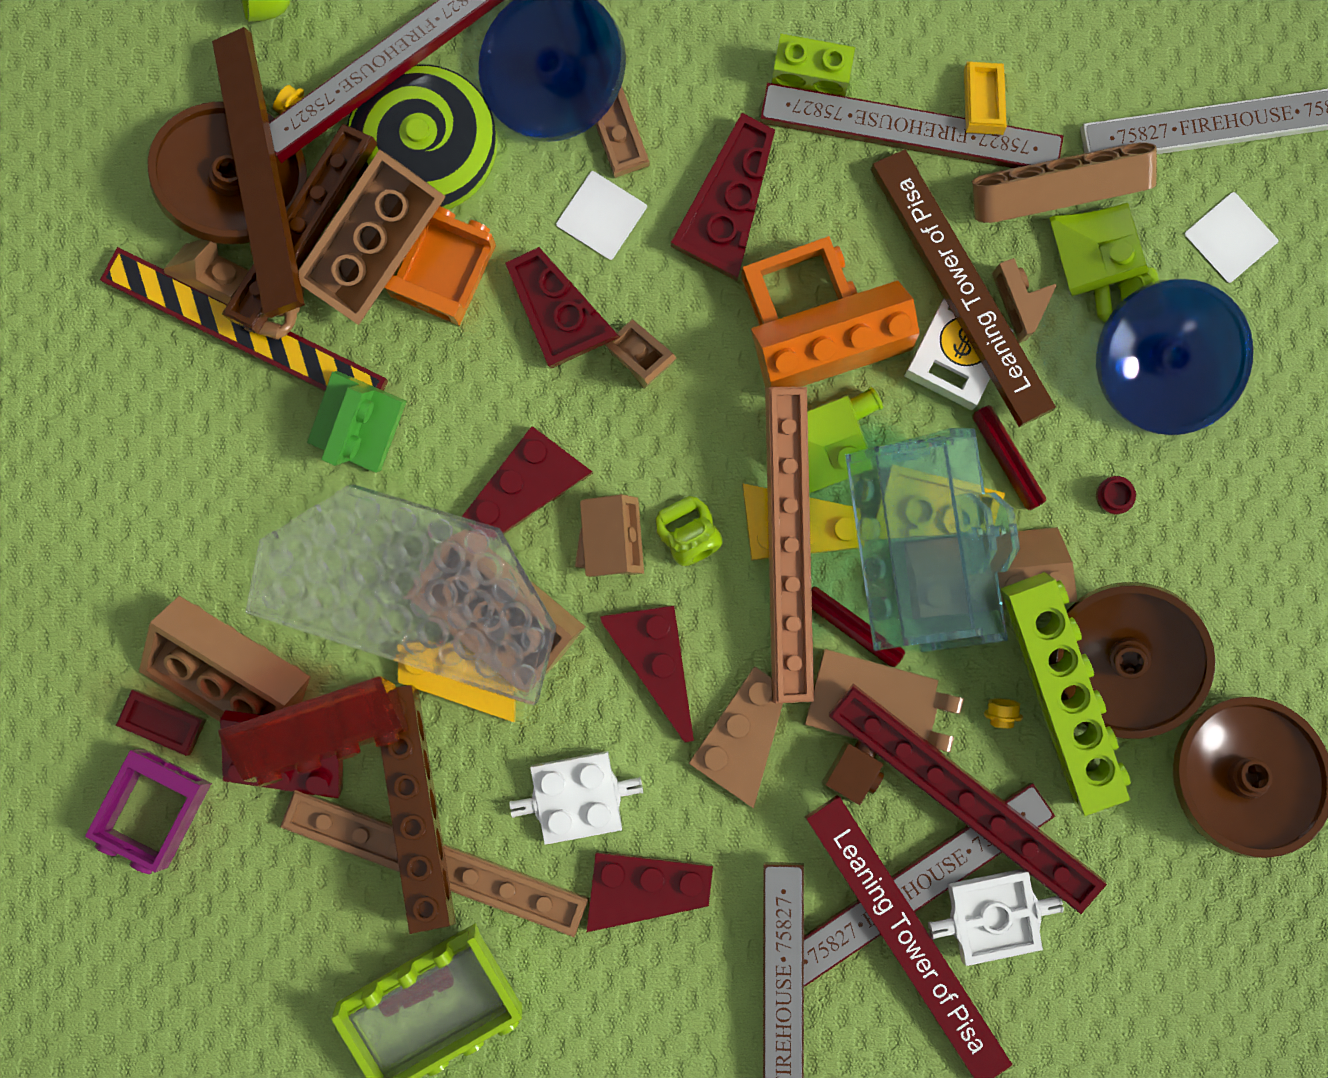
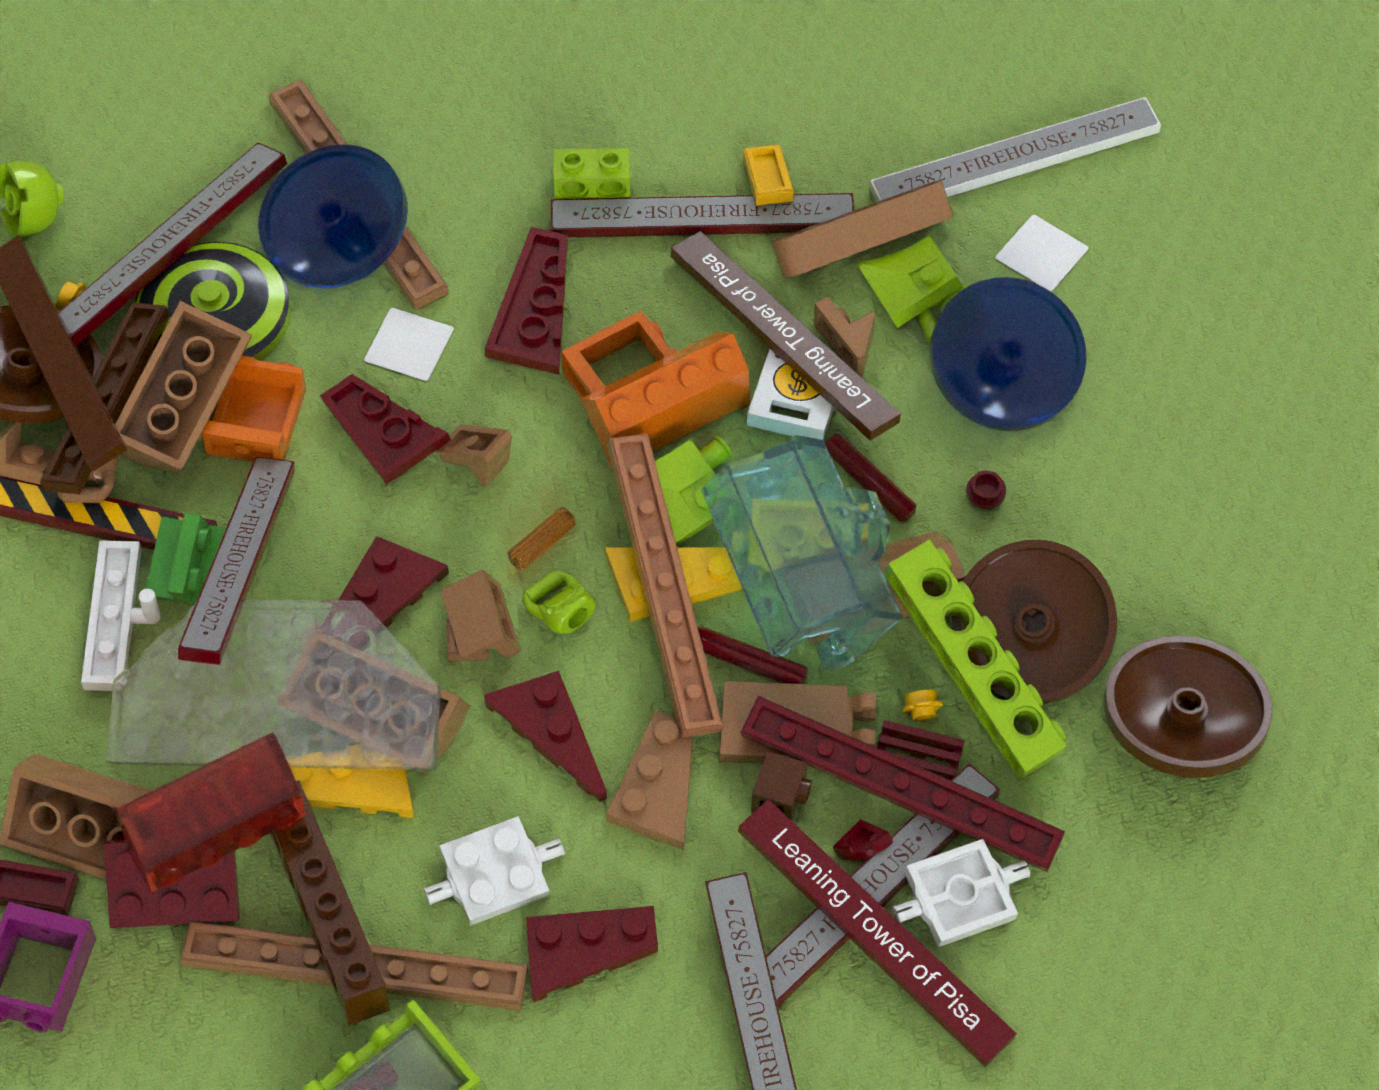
camera: 15 degrees left, 25 degrees down
none -> white plate [81,541,161,691]
none -> light grey tile [178,456,295,665]
none -> clear orange axle [507,507,575,570]
none -> dark red tile [833,819,893,860]
none -> dark red tile [877,720,965,781]

